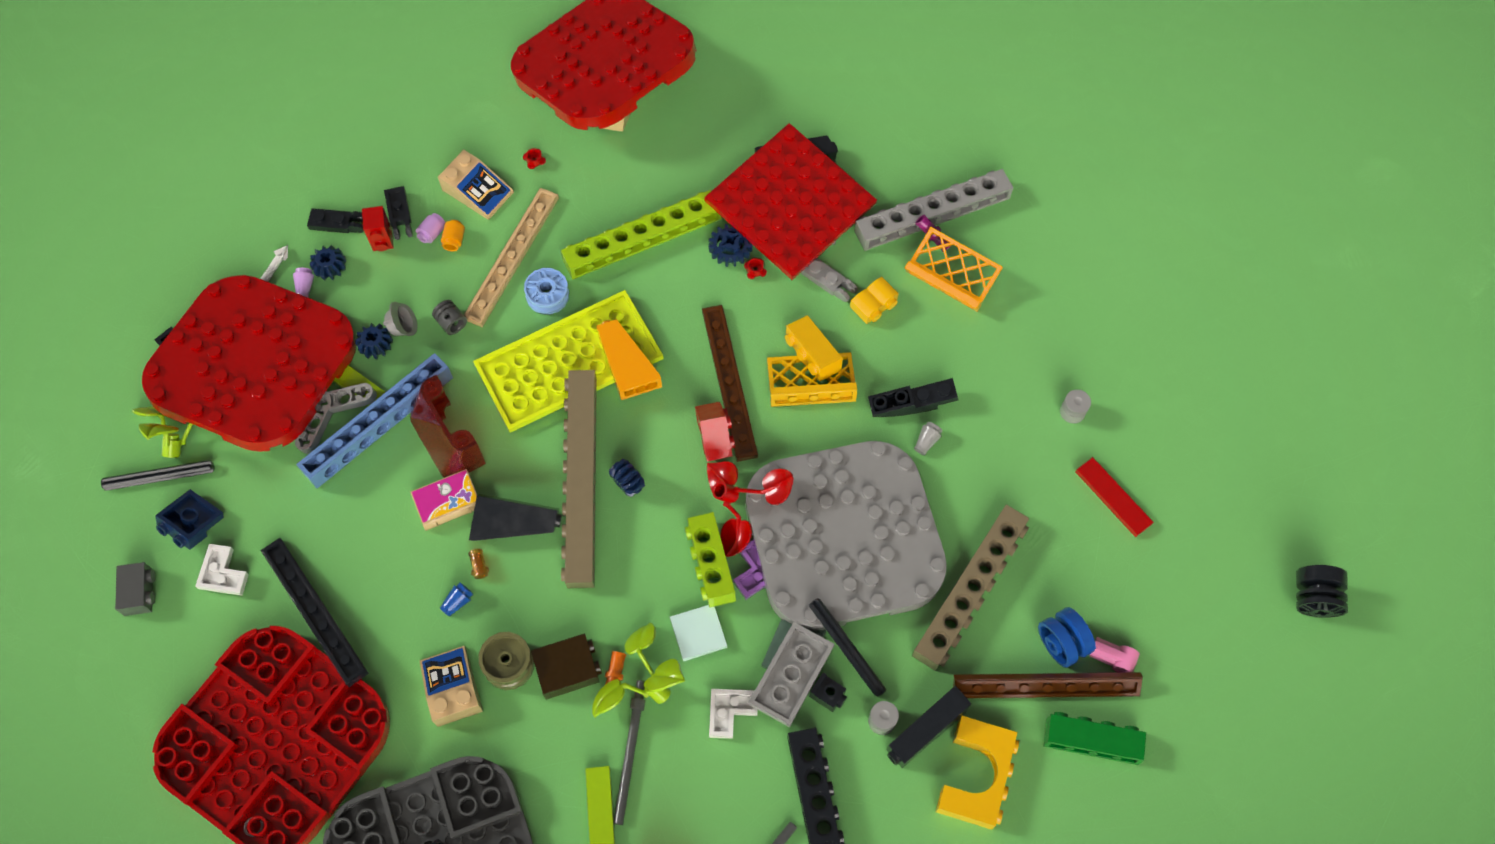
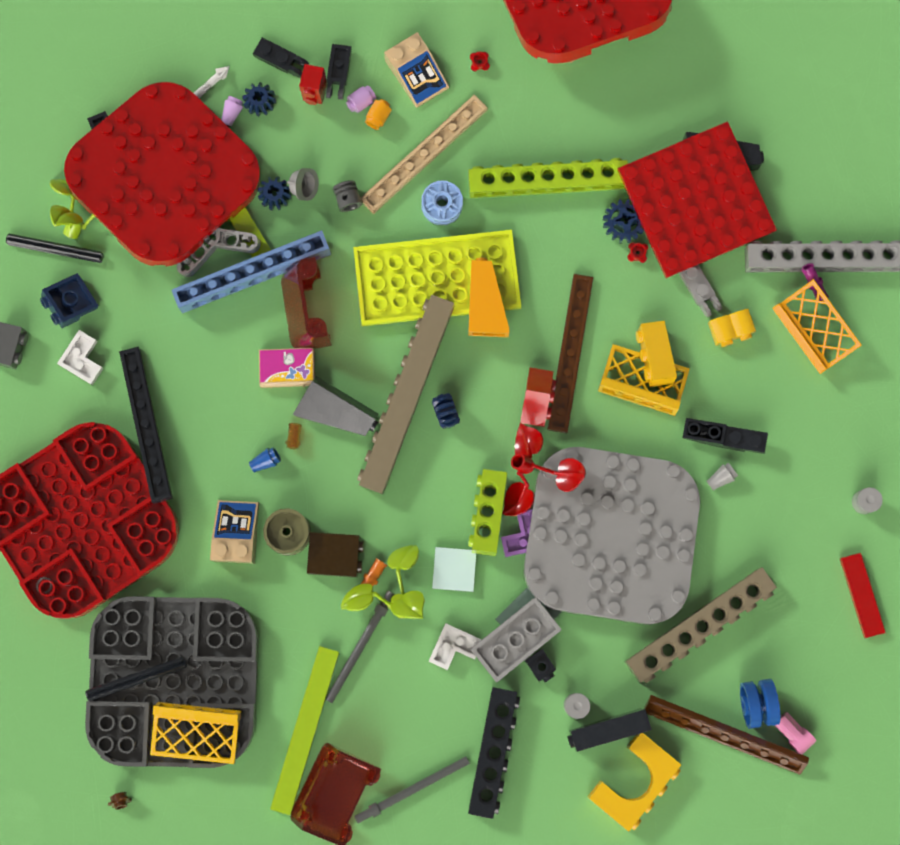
camera: 25 degrees right, 15 degrees up
black axle [809,598,886,697] -> none
green brick [1043,712,1146,765] -> none

